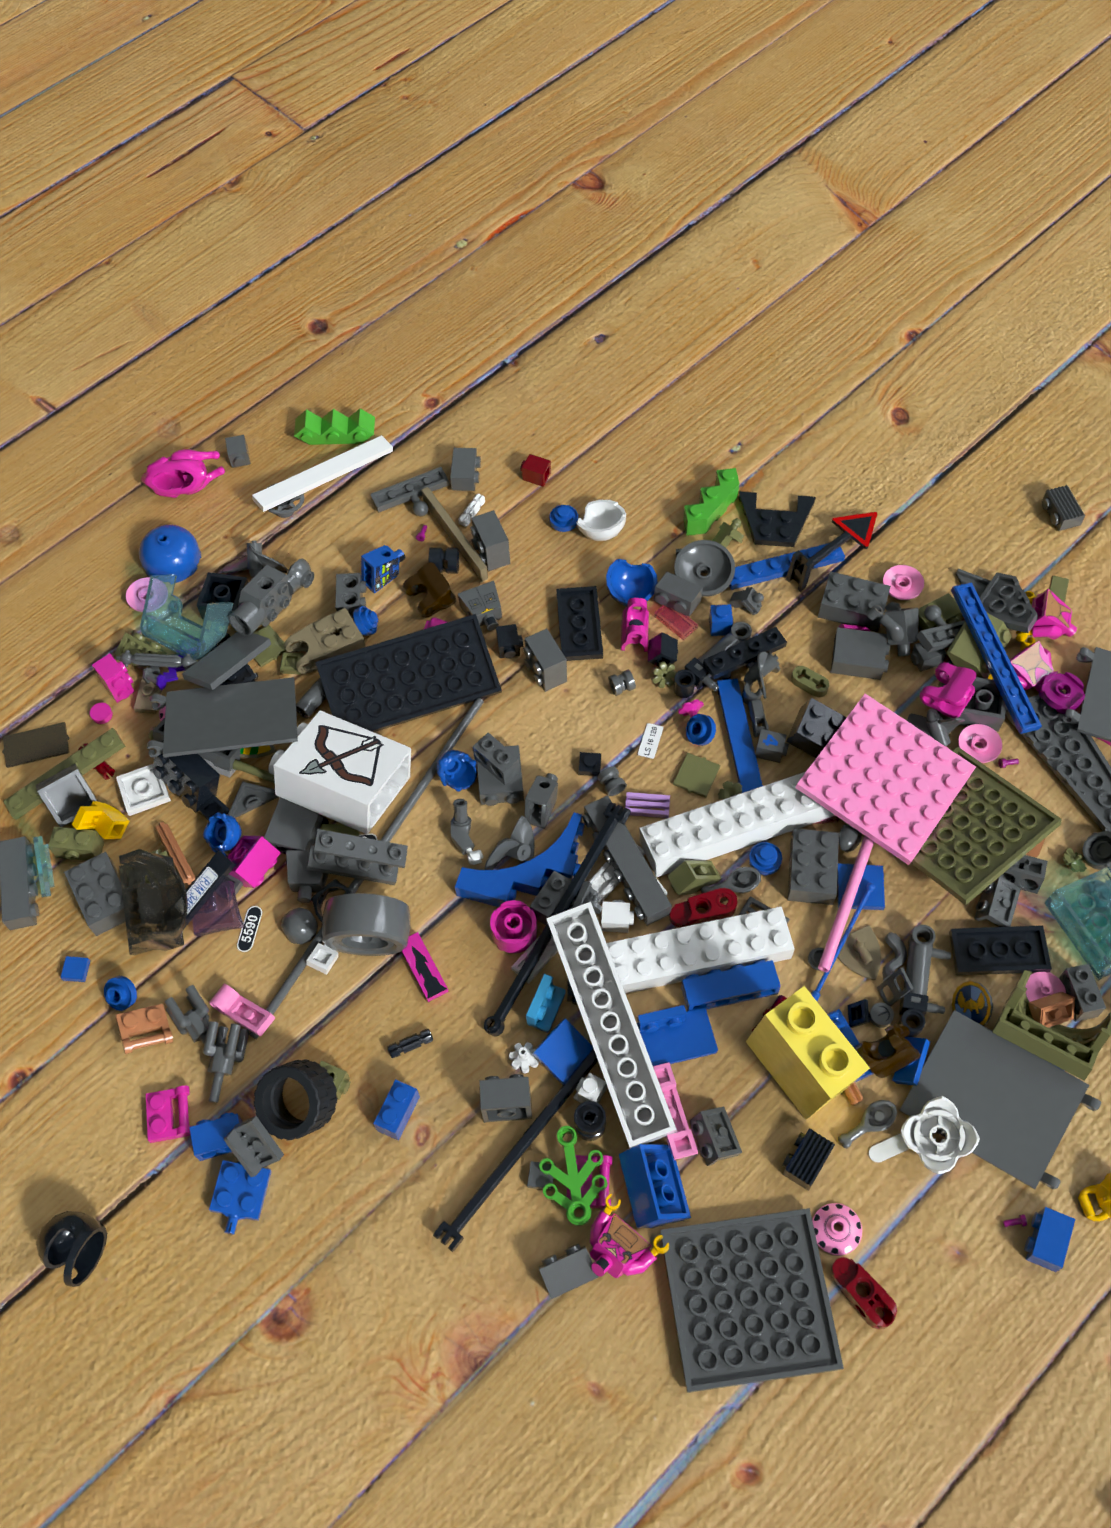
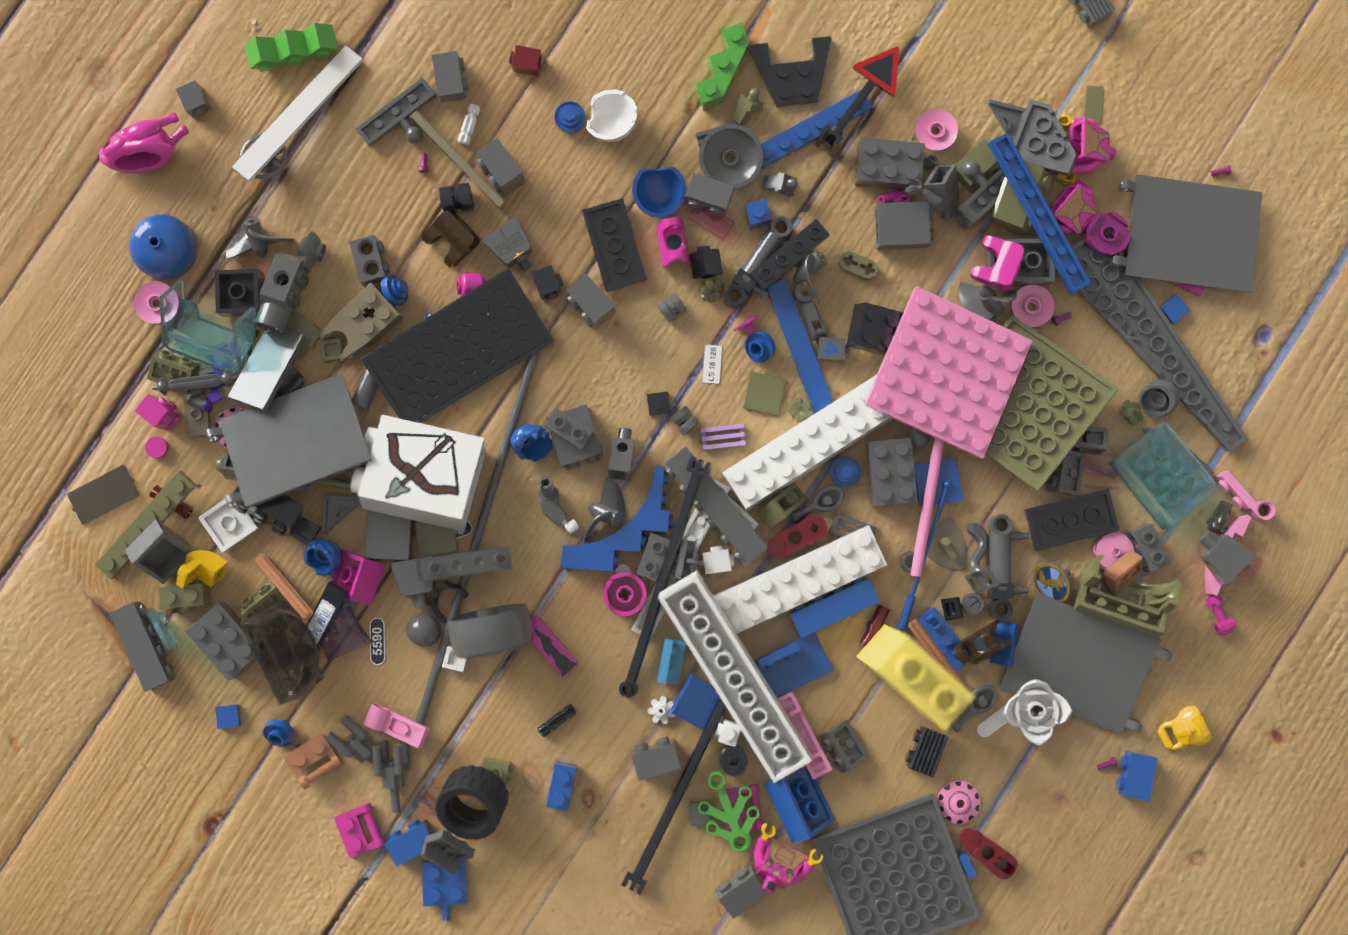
camera: 15 degrees left, 25 degrees up
blue torso [361,545,405,593] -> none
none -> blue tile [957,852,977,879]

